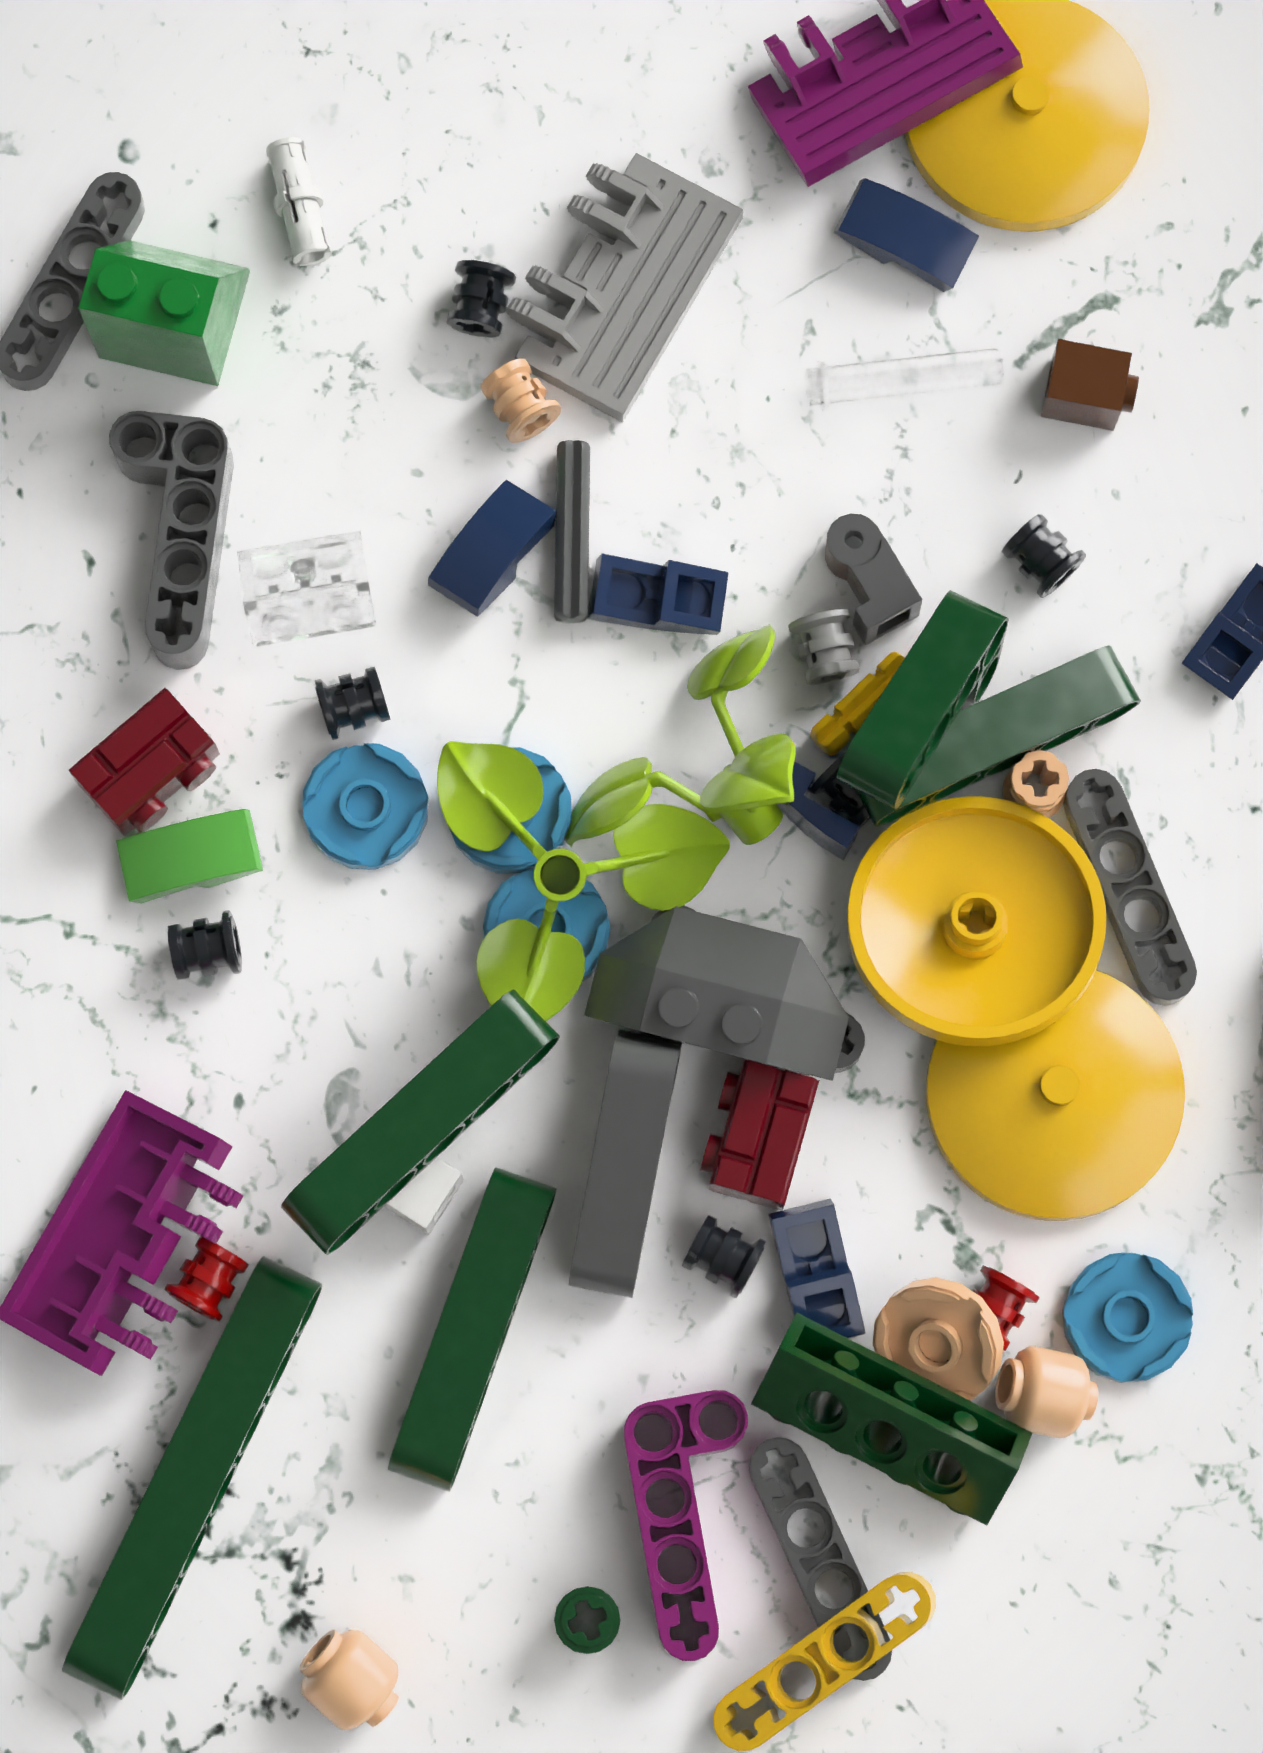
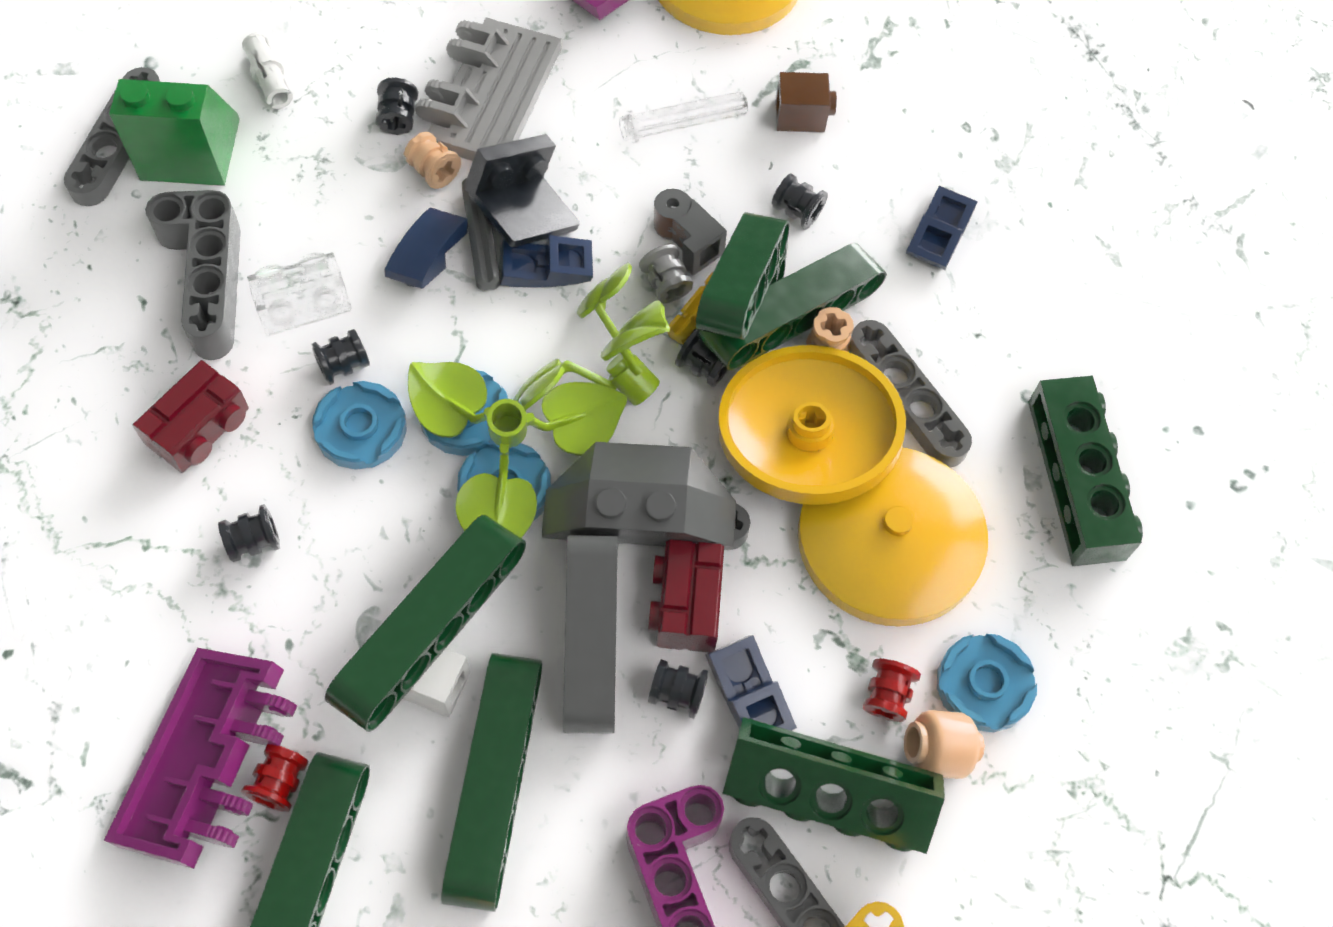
camera: 15 degrees left, 15 degrees down
bright green slope [116,809,263,904] -> none
dark blue slope [777,761,860,861] -> none
dark blue slope [833,178,979,292] -> none
light nougat tile [872,1277,1004,1401] -> none
none -> black bracket [464,134,580,247]

